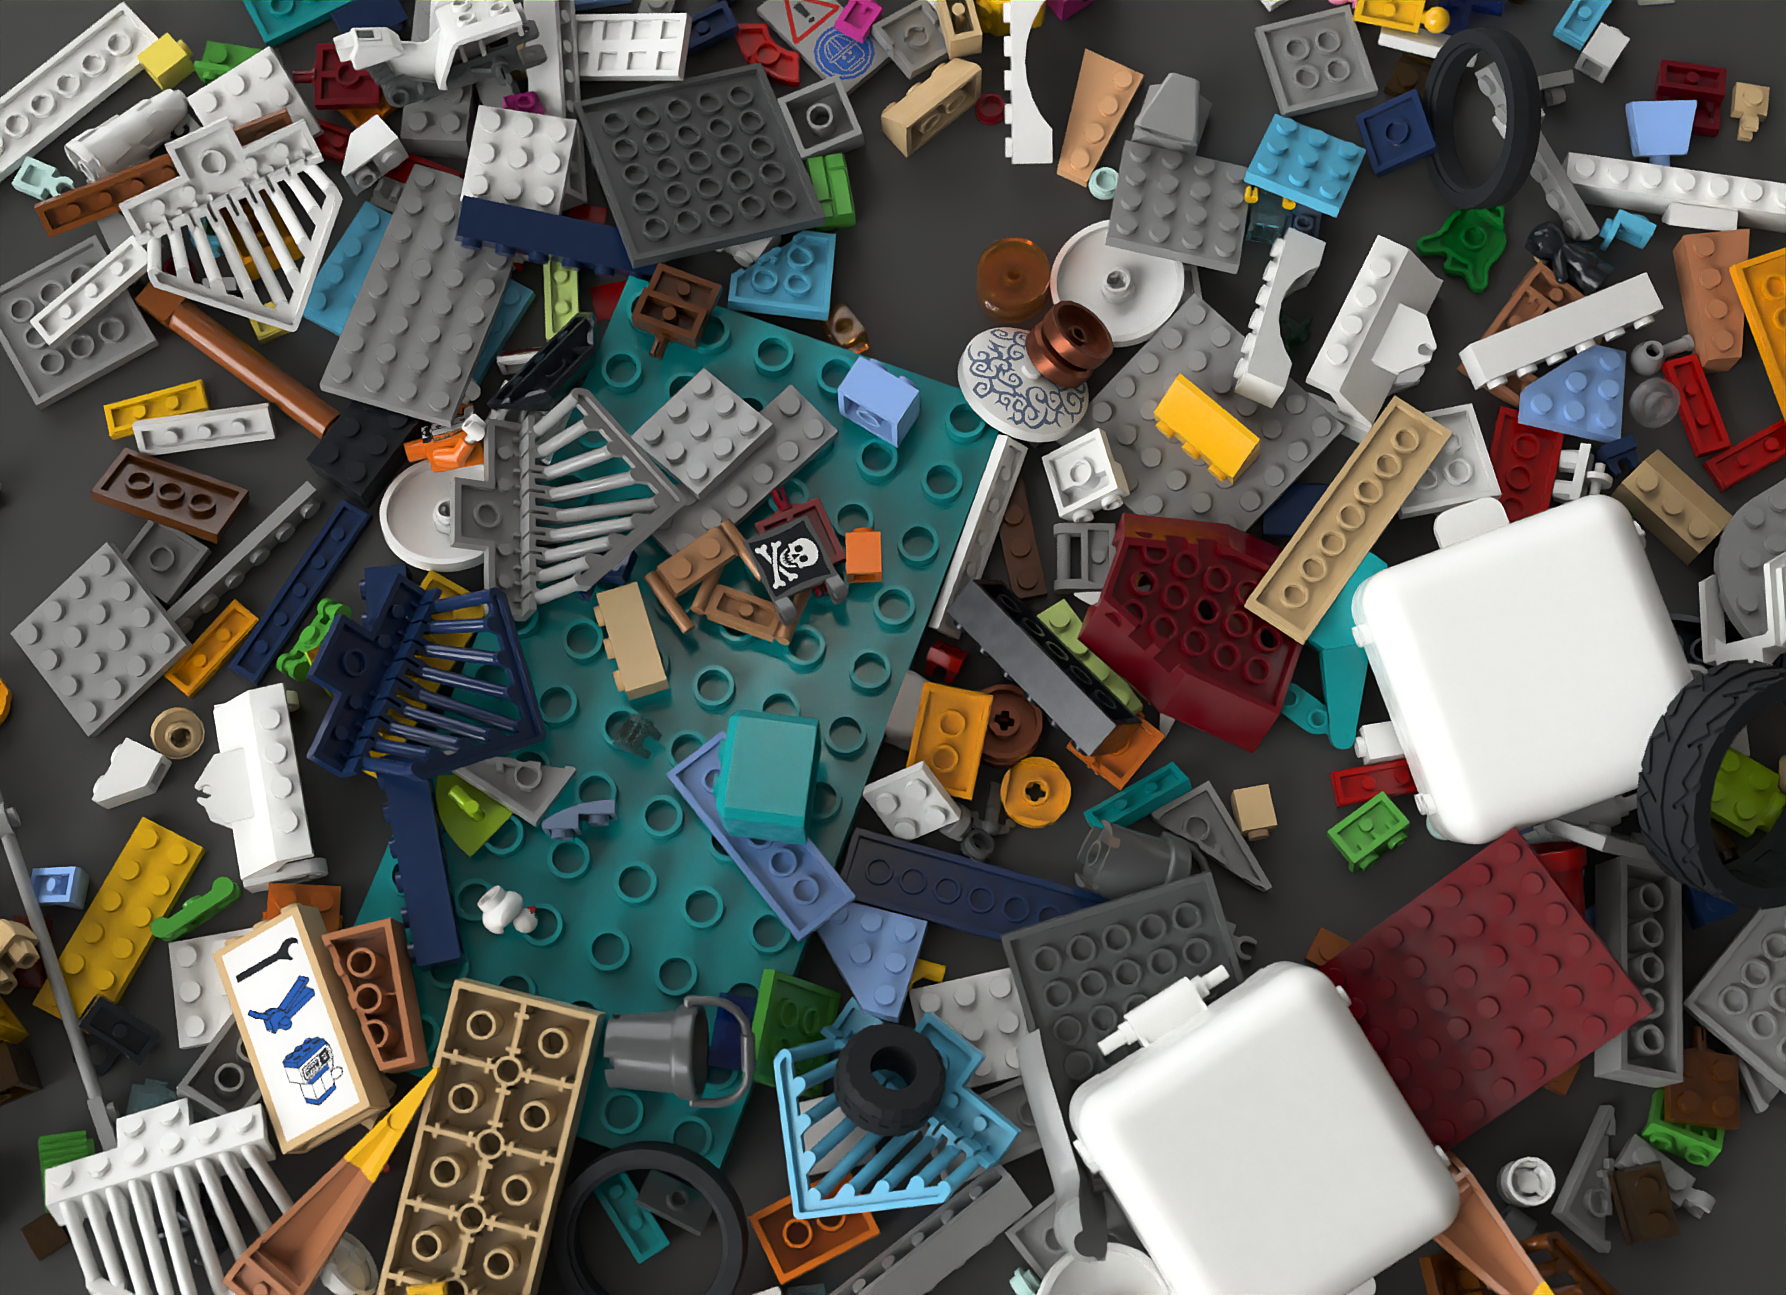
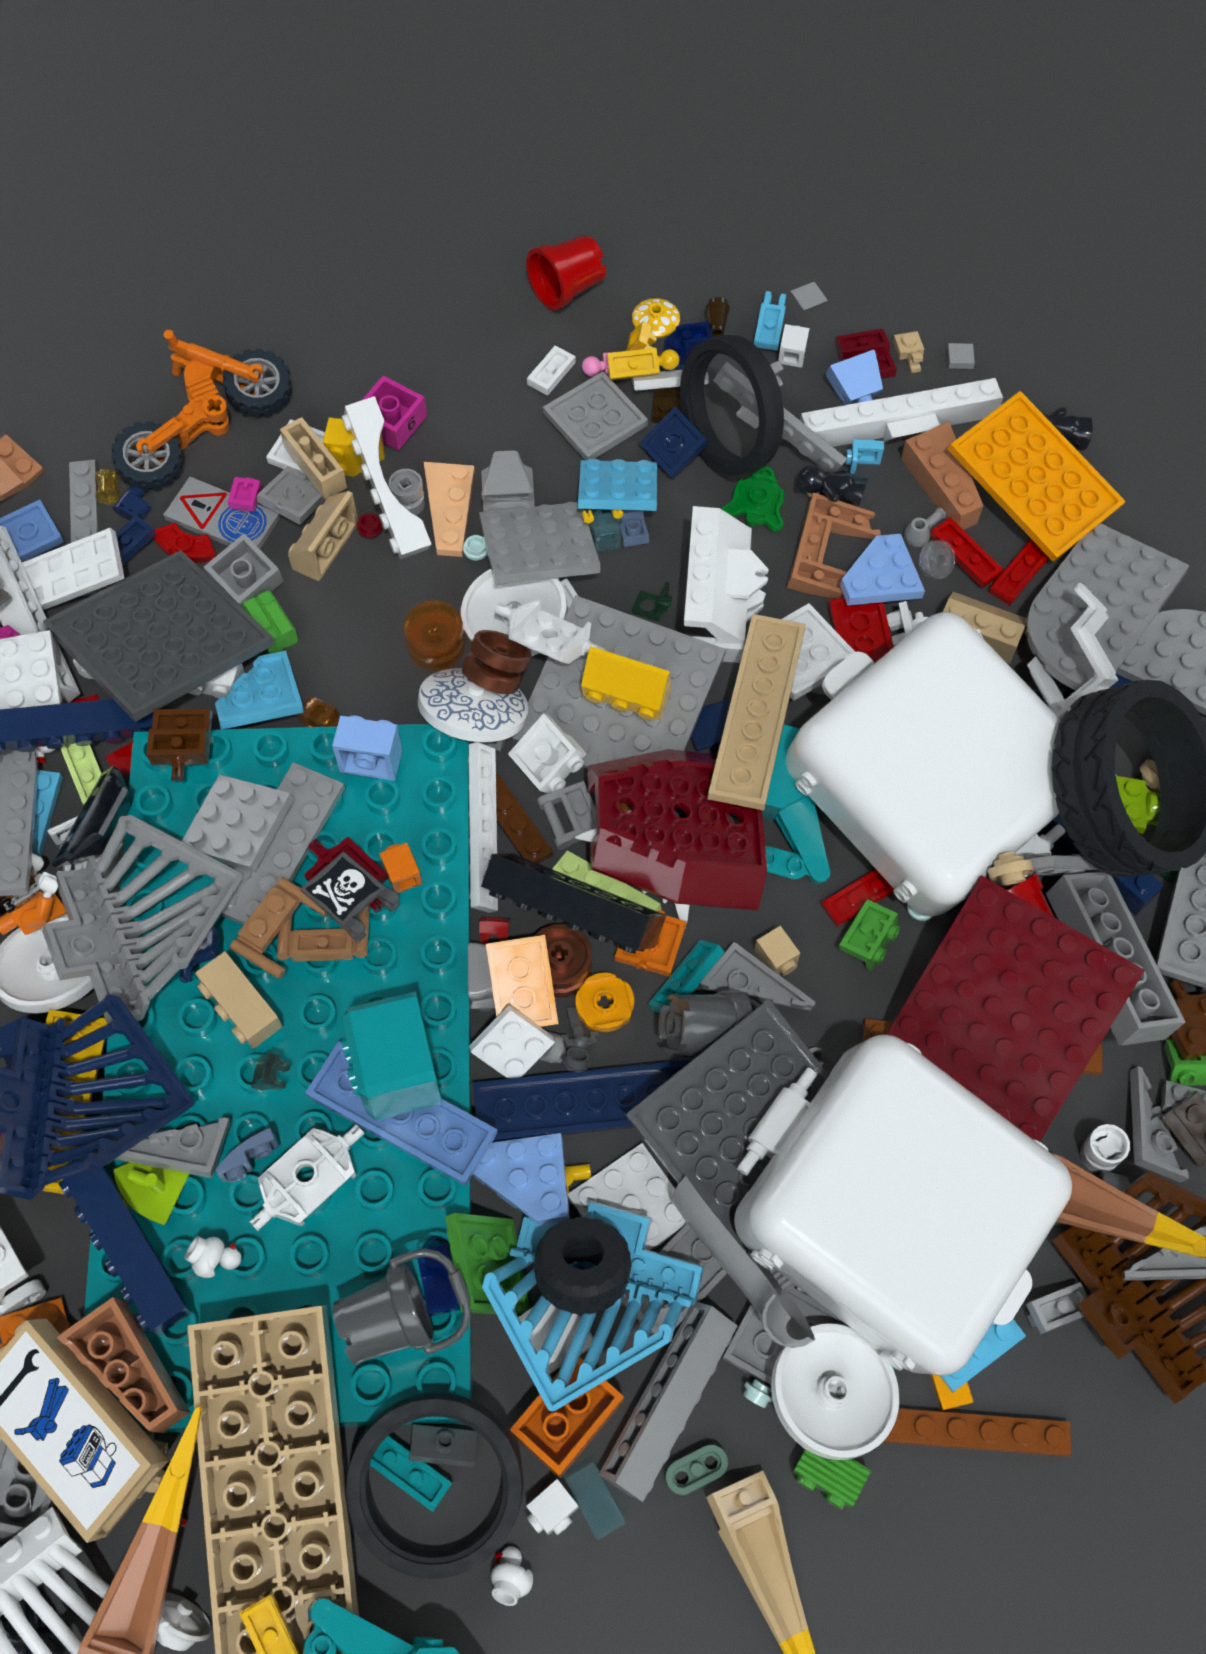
camera: 25 degrees left, 10 degrees down
white arch [1233,227,1326,408] -> none
white brick [1354,721,1406,766] -> none
white brick [1458,272,1664,390] -> none
dark blue tile [1594,434,1640,479] -> none
none -> white plate [249,1124,364,1231]
none -> light grey wheel [389,469,425,516]
none -> white plate [495,600,606,664]
none -> tan plate [988,851,1034,886]

